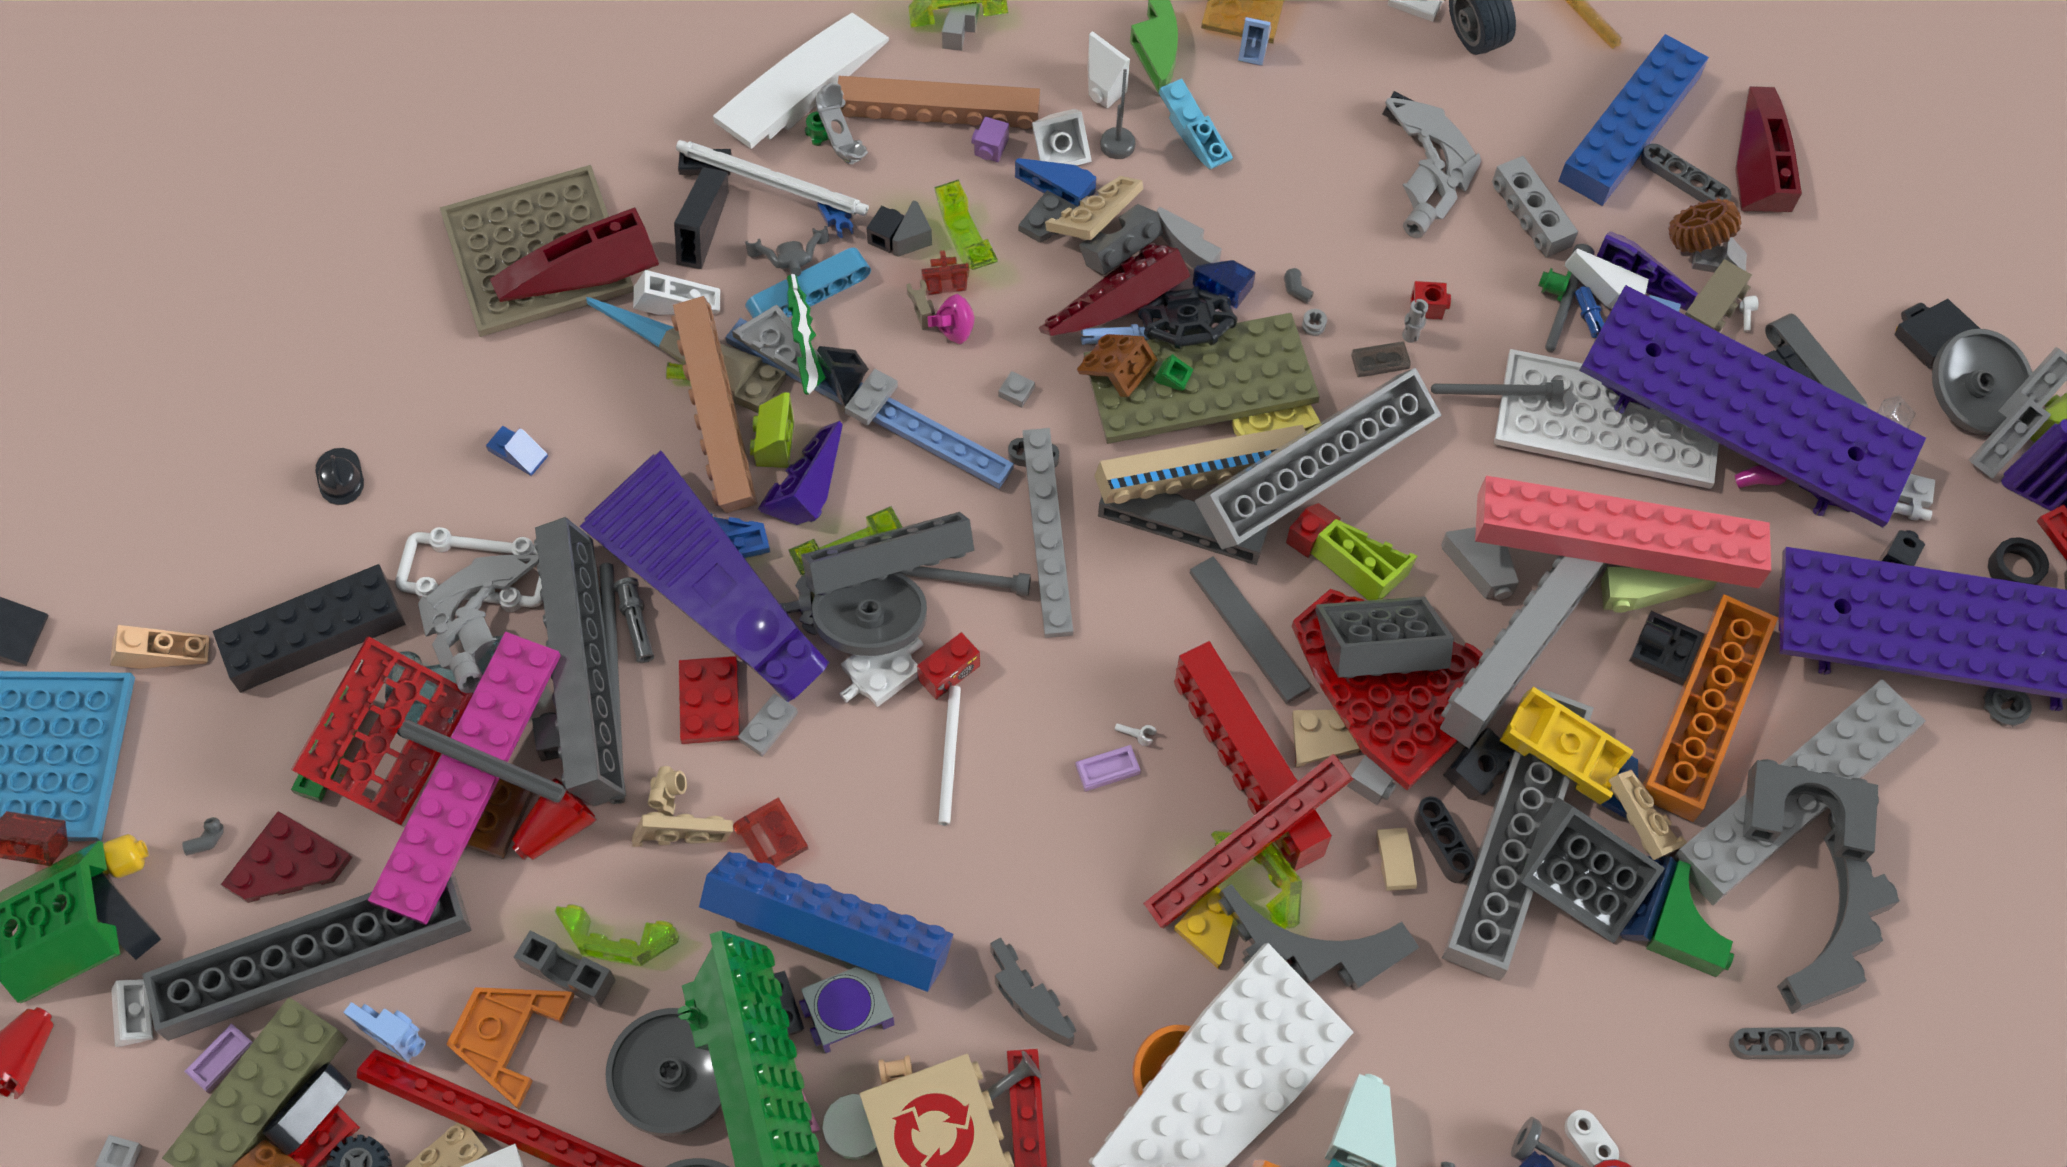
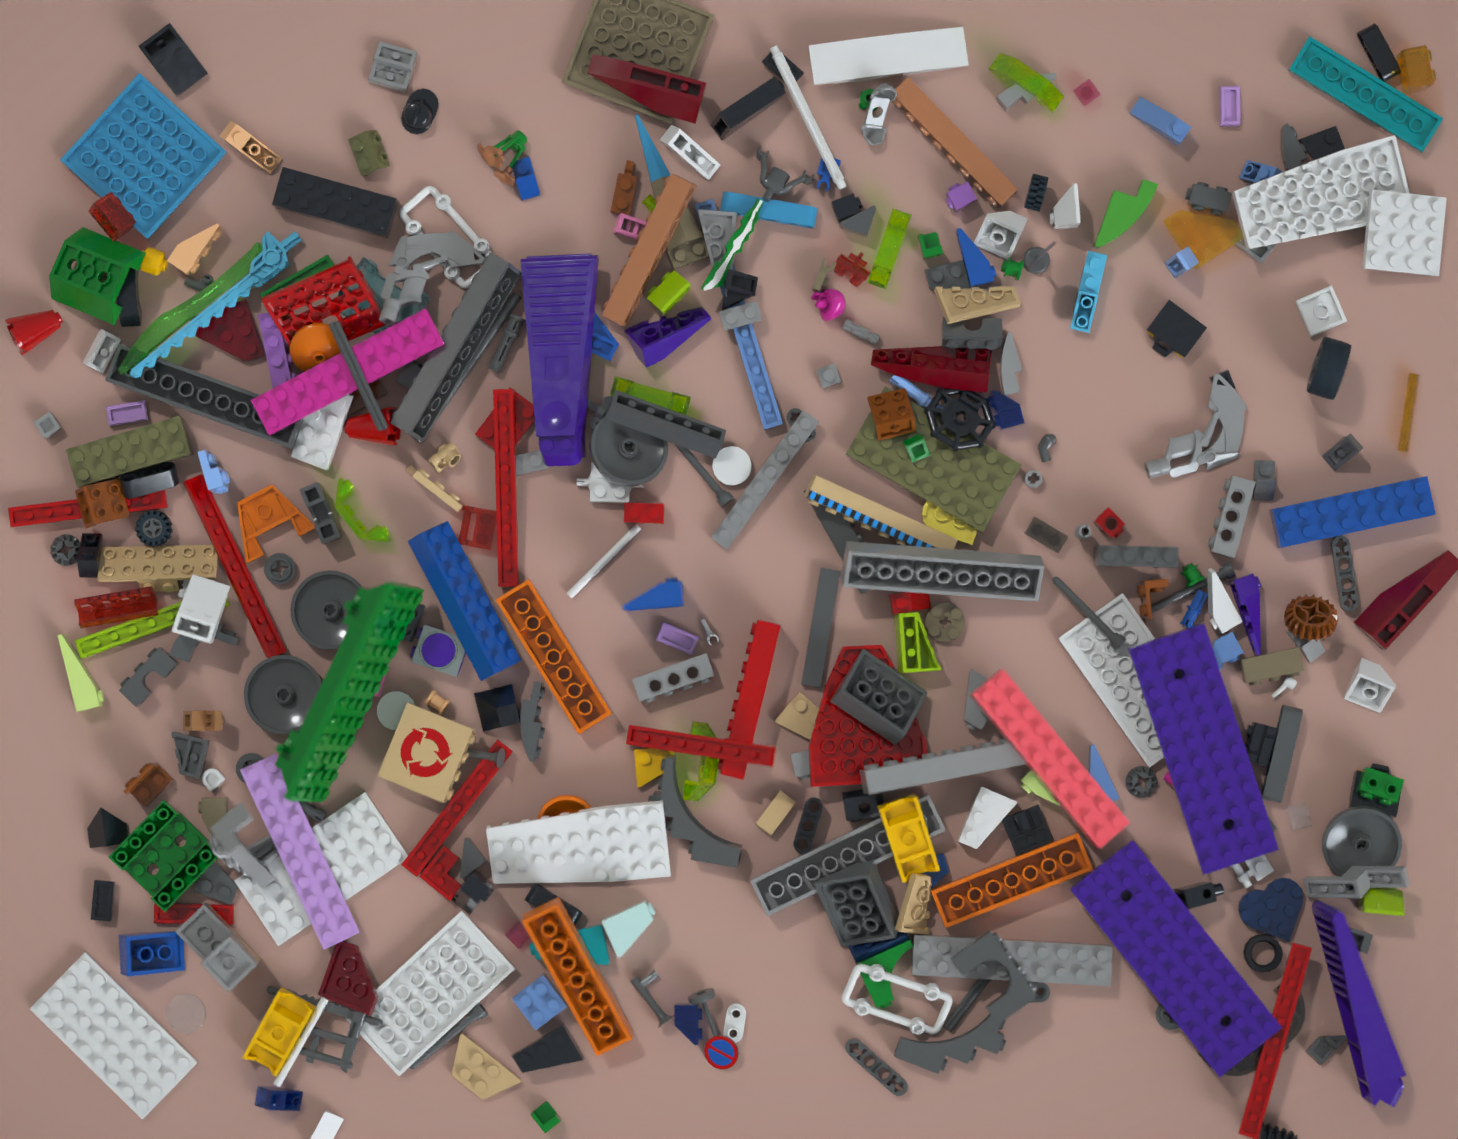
camera: 45 degrees right, 25 degrees up
none -> piece [118,232,302,378]
none -> light nougat slope [167,224,222,275]
none -> medium lavender brick [258,313,296,388]
none -> dark grey gear [264,553,296,585]
none -> orange dish [290,323,341,372]
none -> white plate [291,394,354,470]
none -> olive bracket [348,130,390,176]
none -> light grey slope [368,41,417,93]
none -> black slope [474,684,520,732]
none -> plant [477,130,527,186]
none -> red plate [493,389,519,587]
none -> orange brick [496,579,613,735]
none -> dark orange plate [610,160,638,216]
none -> bright pink slope [613,213,647,240]
none -> blue slope [623,578,684,611]
none -> light grey brick [632,653,714,704]
none -> white tile [712,446,752,486]
none -> white bar [842,964,953,1035]
none -> light grey axle [843,319,880,345]
none -> green panel [918,232,943,259]
none -> dark tan plate [925,603,965,642]
none -> dark grey axle [944,979,991,1032]
none -> white wedge [957,786,1017,849]
none -> green brick [1001,257,1024,281]
none -> black wheel [1024,173,1048,212]
none -> dark grey arch [1094,545,1178,568]
none -> dark grey gear [1125,766,1158,798]
none -> dark orange bracket [1137,579,1169,621]
none -> black piece [1146,300,1207,358]
none -> dark blue plate [1238,877,1303,941]
none -> flat silver slope [1253,460,1276,501]
none -> flat silver slope [1322,433,1363,471]
none -> white slope [1344,658,1396,713]
none -> green brick [1356,767,1404,806]

